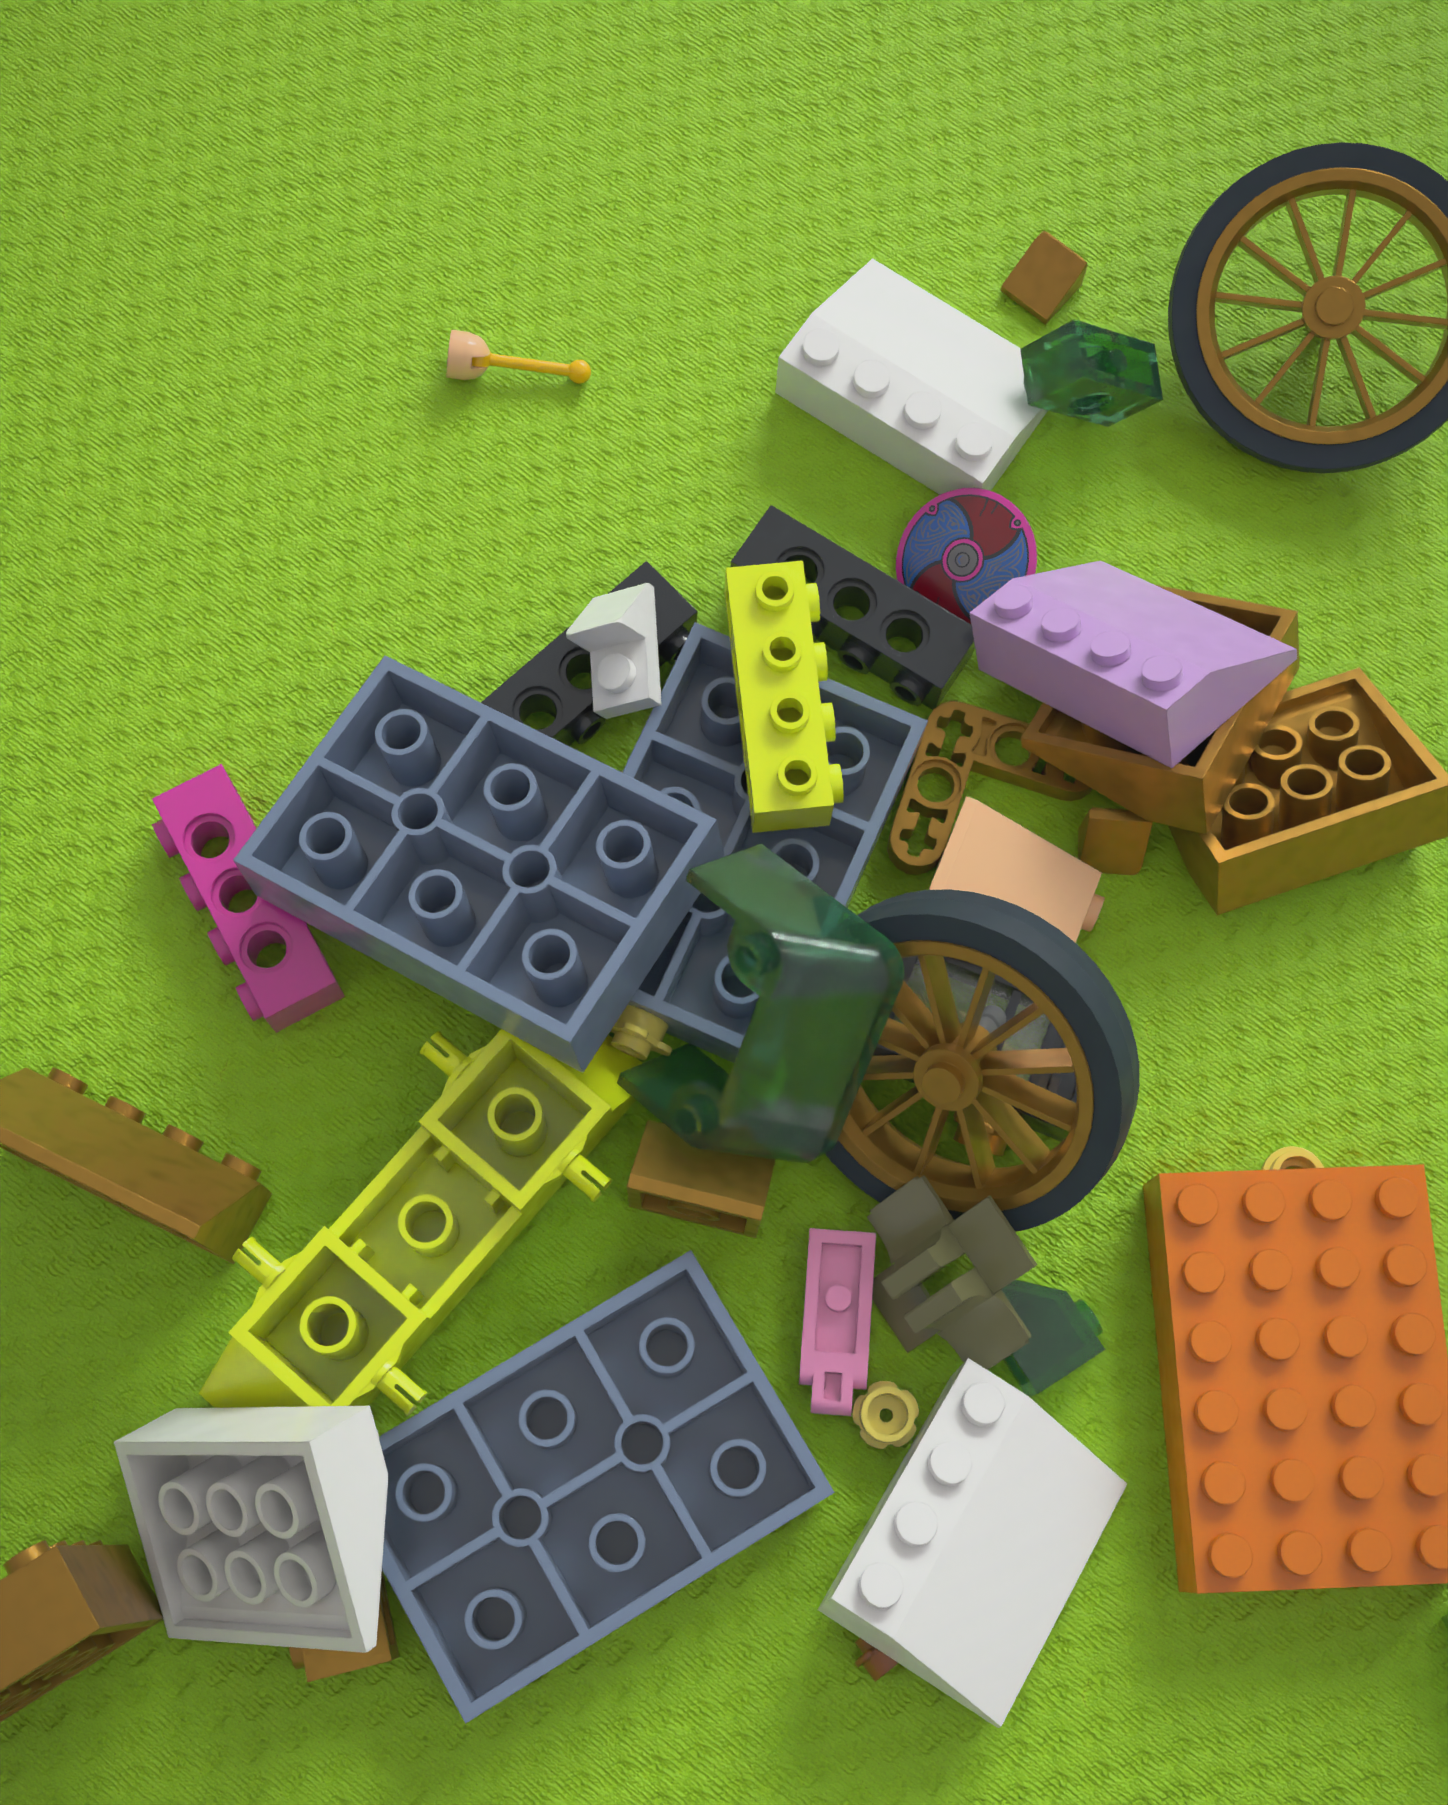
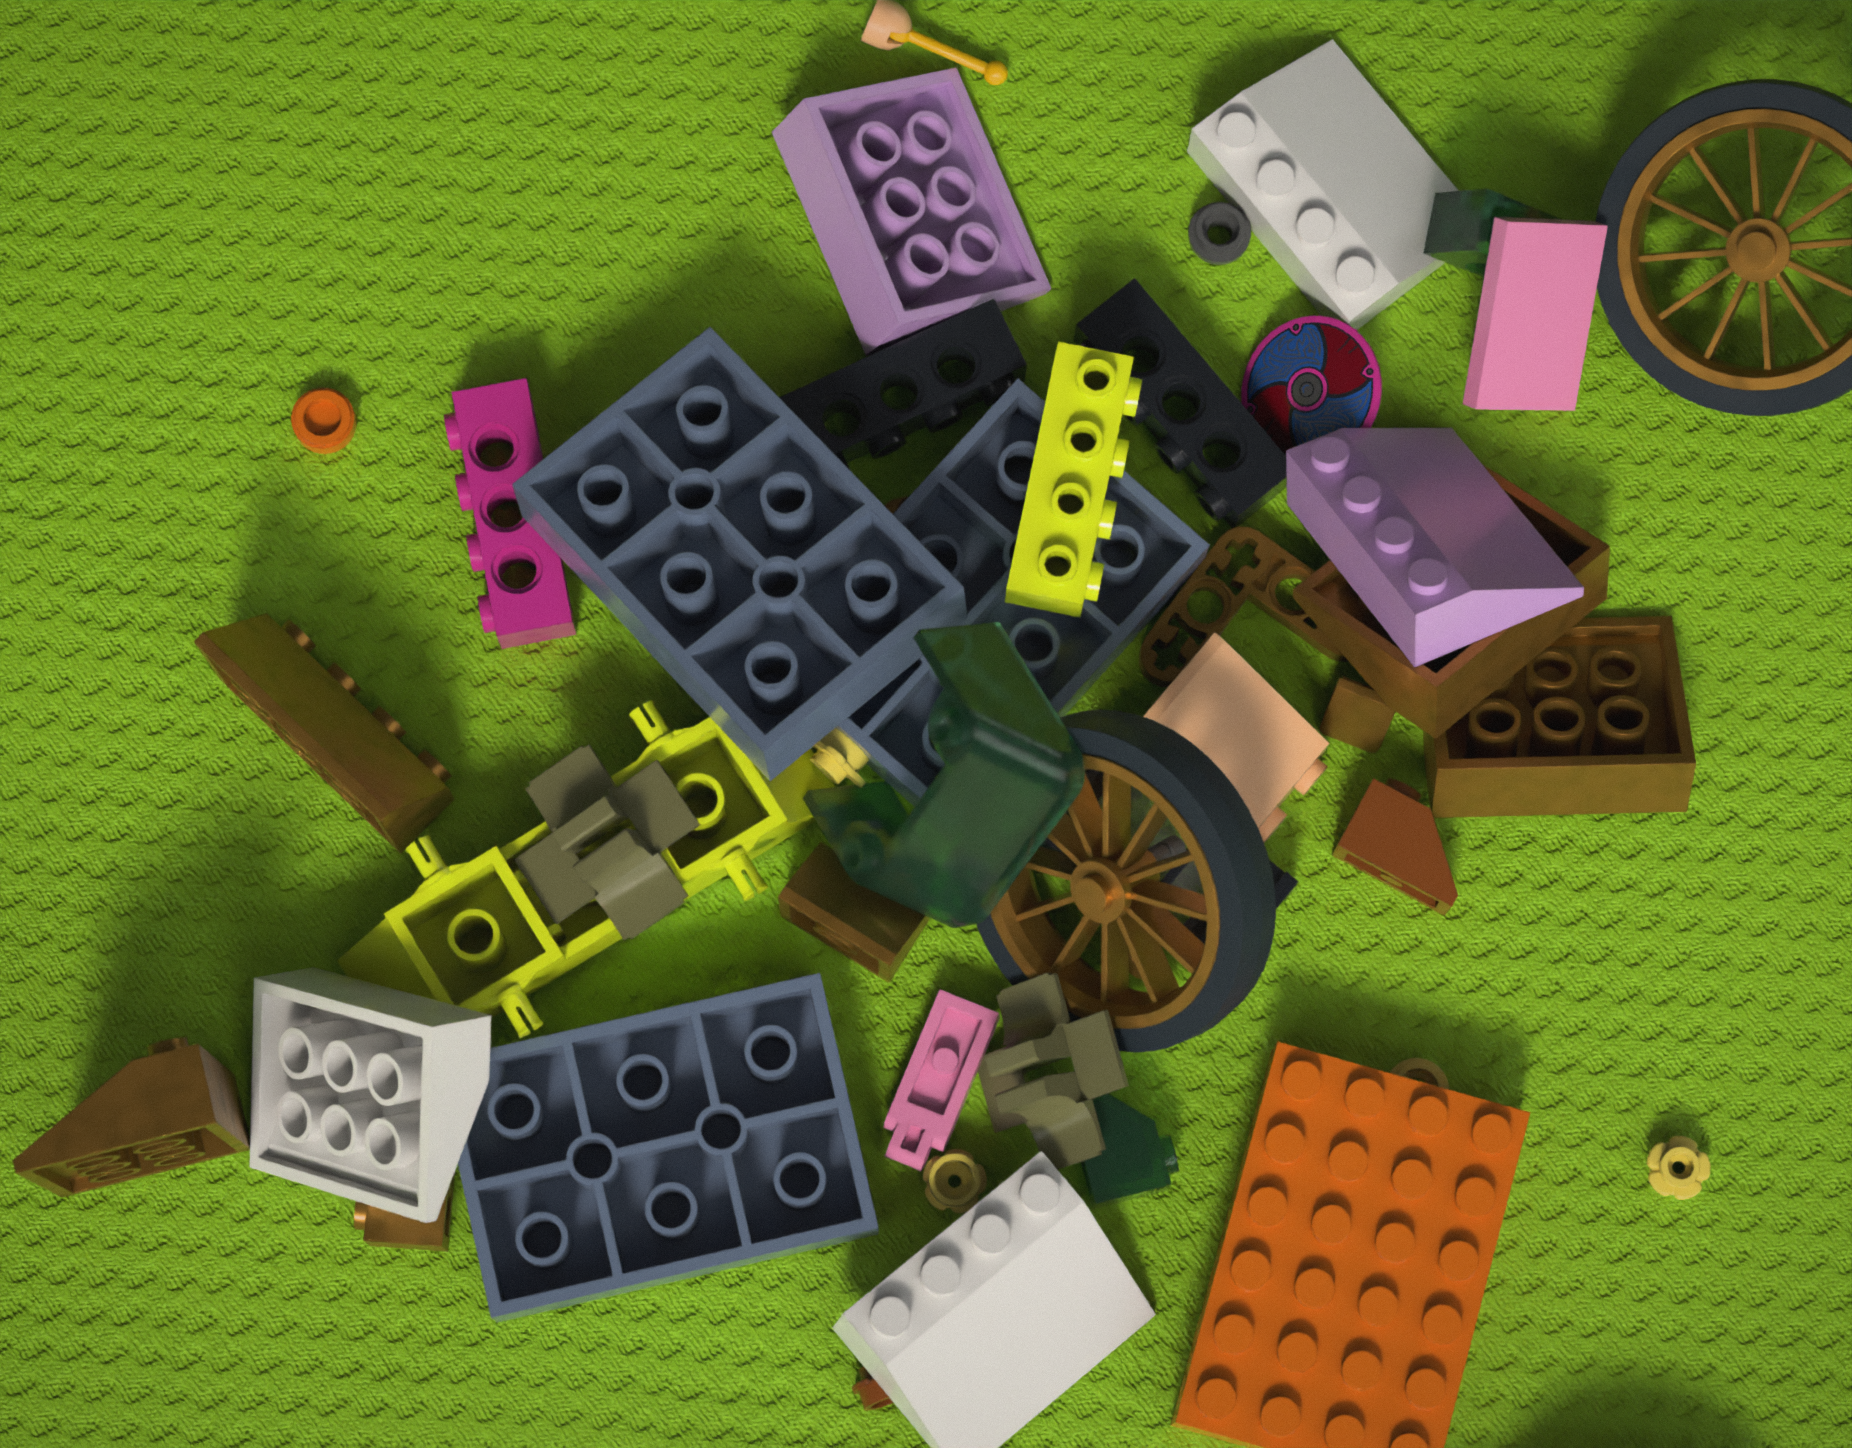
camera: 20 degrees right, 5 degrees up
white slope [566,583,662,719] -> none
pearl gold slope [1000,231,1088,325] -> none
none -> orange tile [291,388,357,454]
none -> olive piece [514,745,700,940]
none -> lavender slope [772,67,1051,356]
none -> dark grey plate [1188,202,1251,265]
none -> dark orange slope [1332,778,1458,916]
none -> bright pink tile [1463,217,1608,411]

